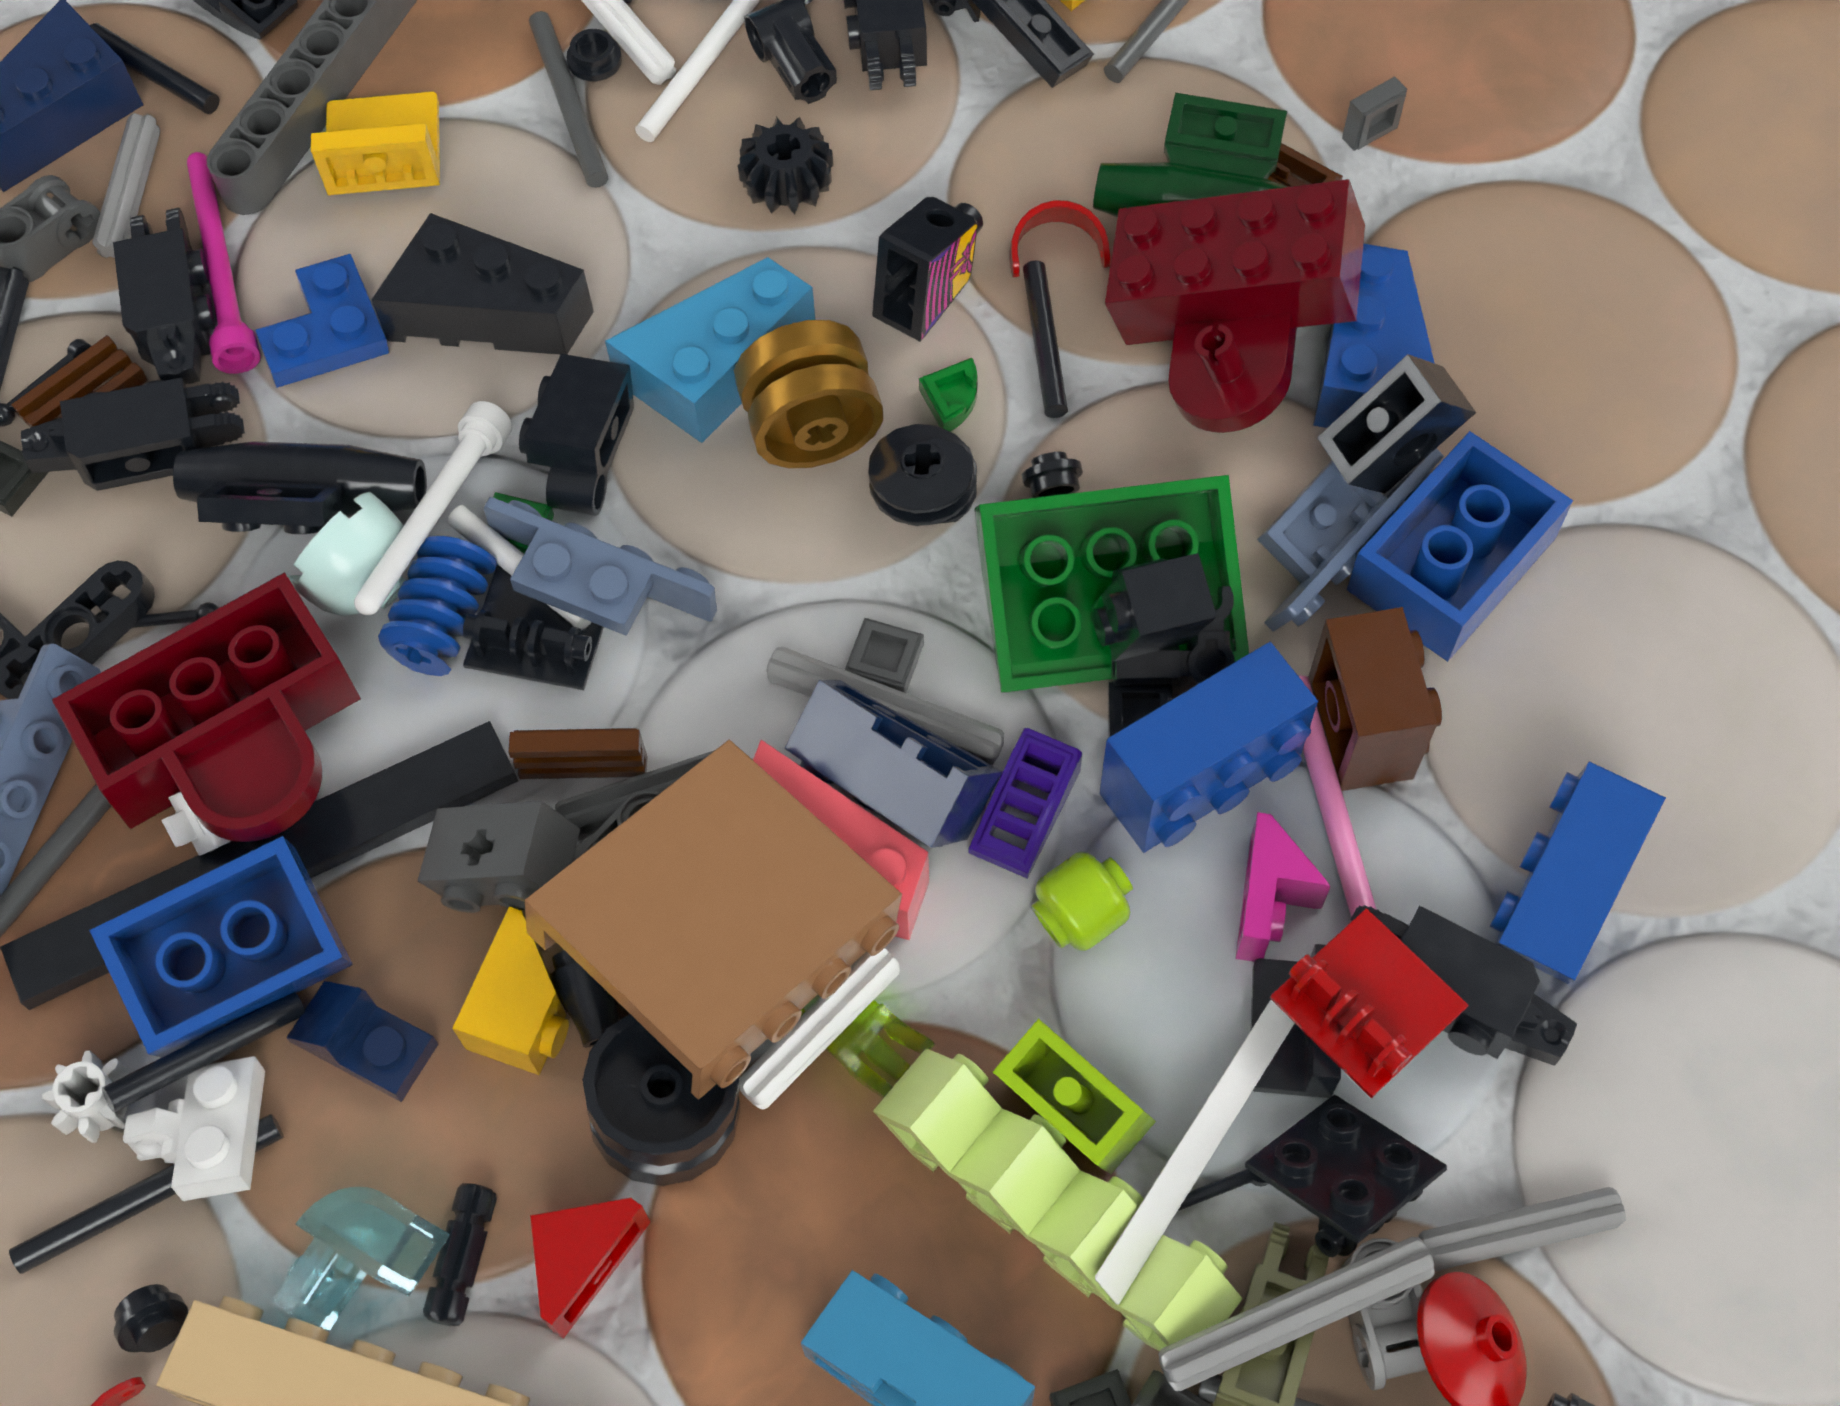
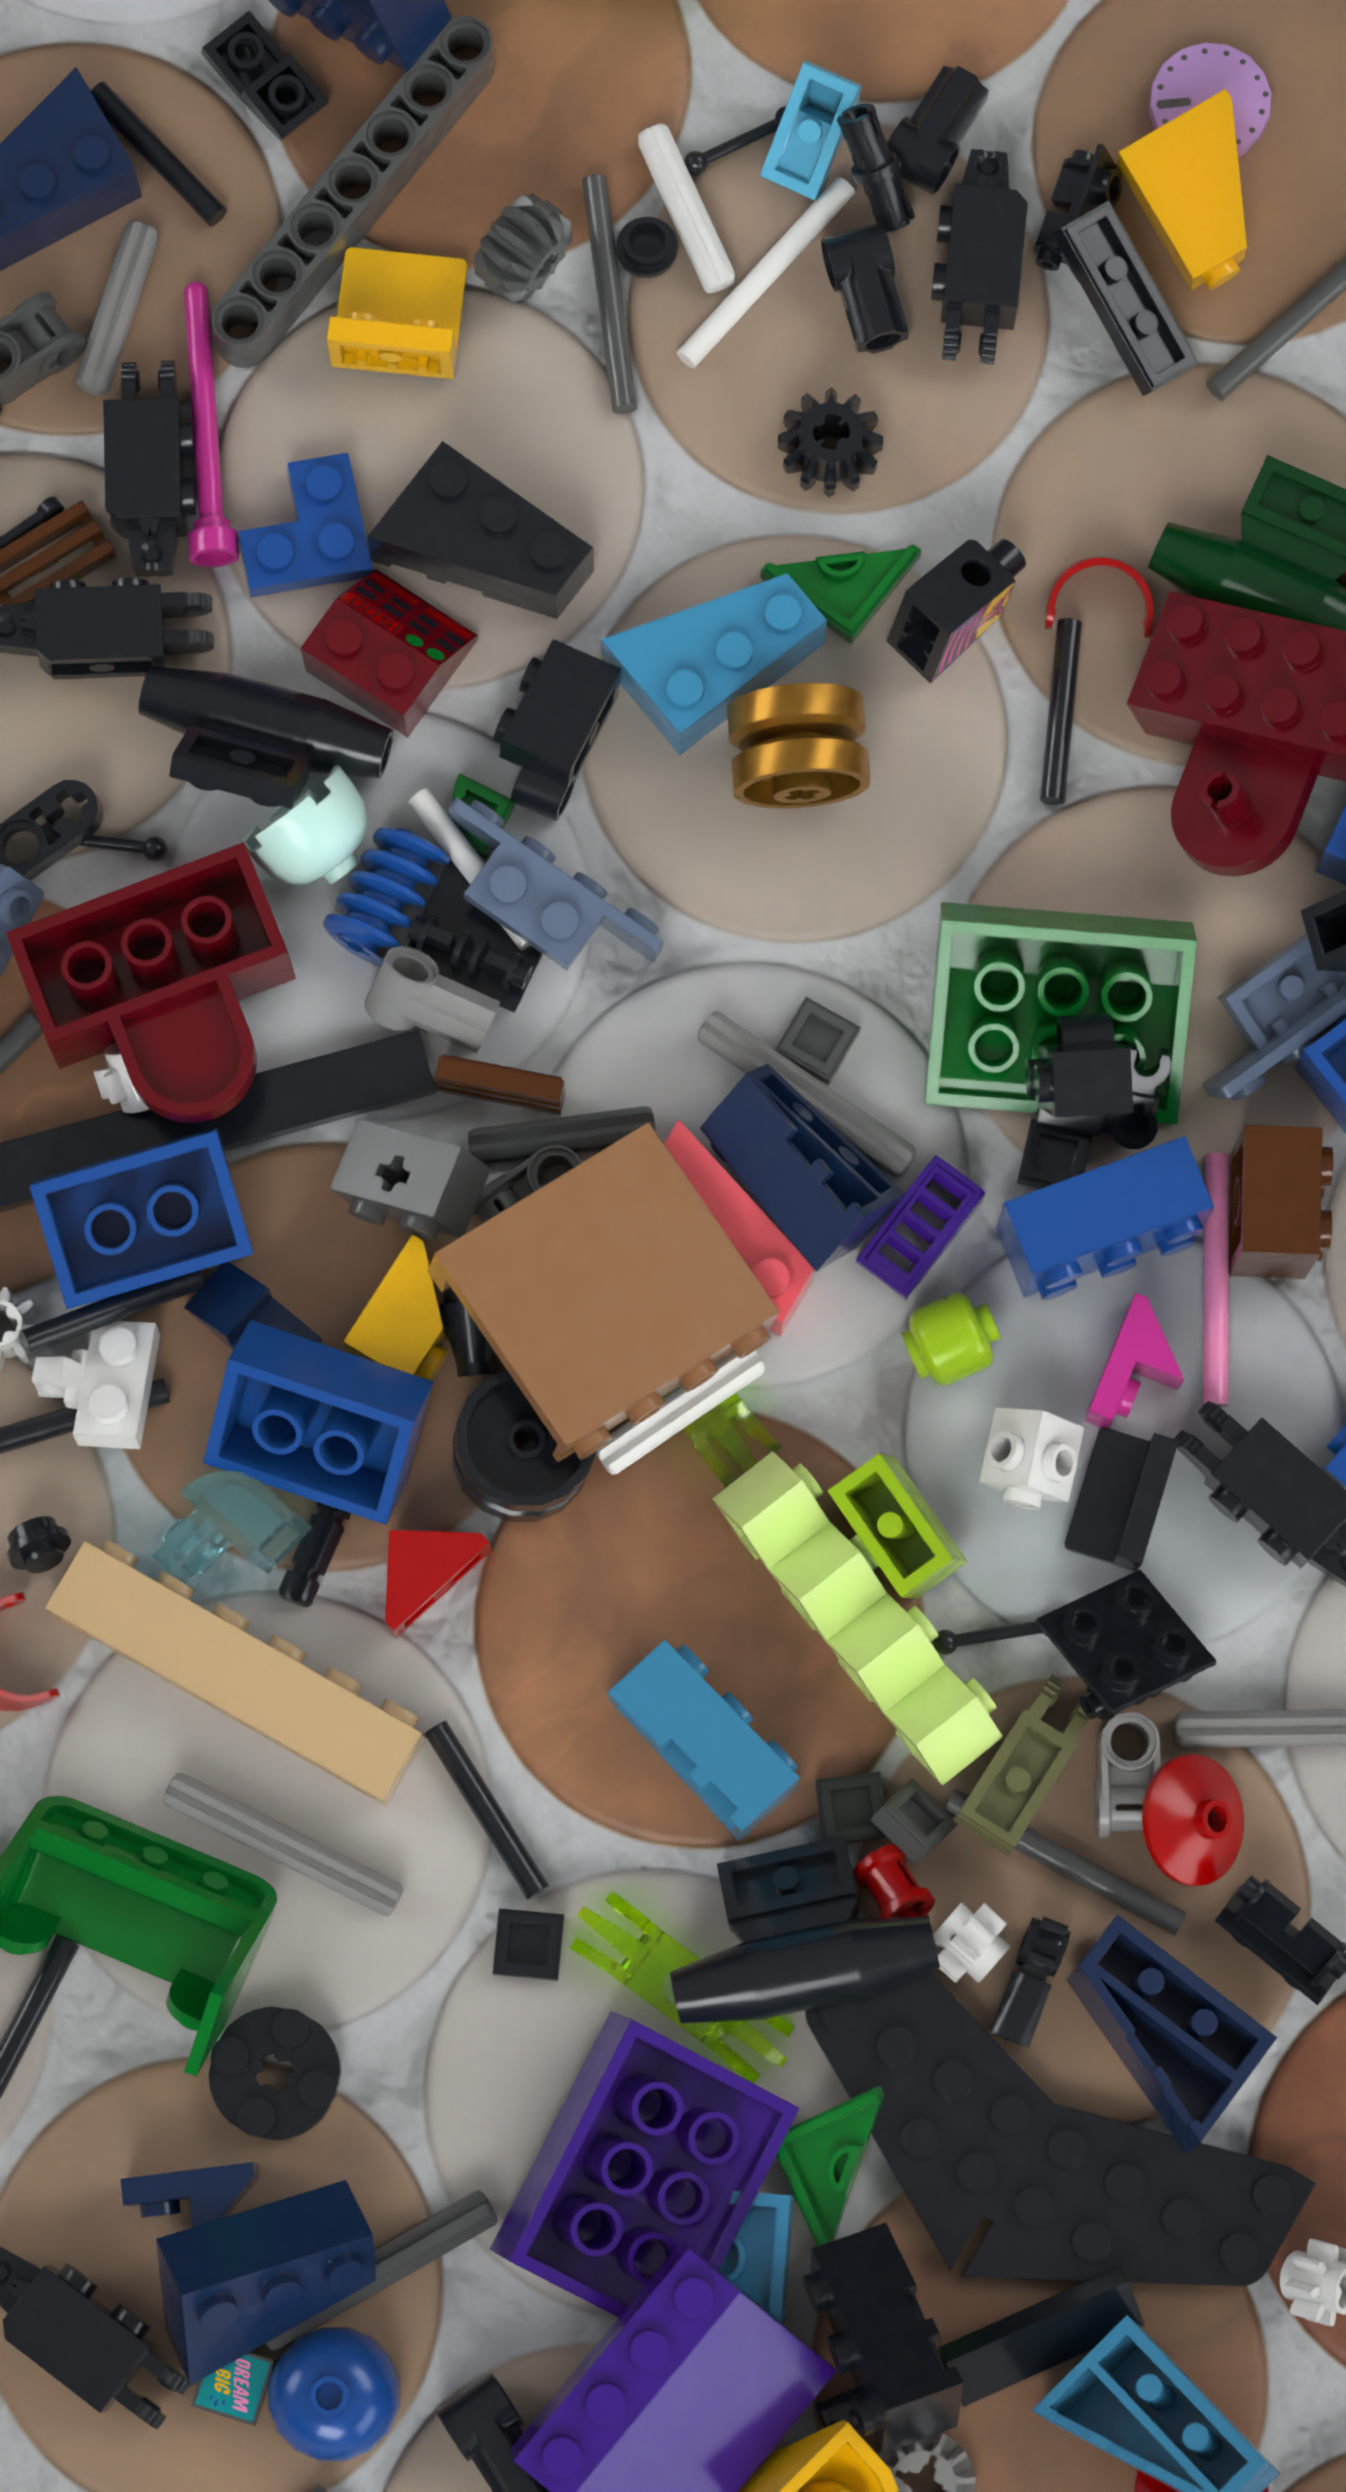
camera: 10 degrees right, 15 degrees up
white piece [354,401,512,615] -> none
black piece [868,424,977,526] -> none
green tile [919,358,978,432] -> none
black plate [1022,452,1083,498] -> none
white sticker [1095,1000,1294,1305] -> none
light grey axle [1158,1237,1435,1391] -> none
red hinge [1270,908,1469,1099] -> none
none -> blue brick [203,1320,434,1525]
none -> dark red slope [301,569,478,738]
none -> light grey piece [364,946,500,1053]
none -> dark grey gear [474,194,572,303]
none -> green tile [760,545,922,644]
none -> white brick [979,1408,1085,1510]

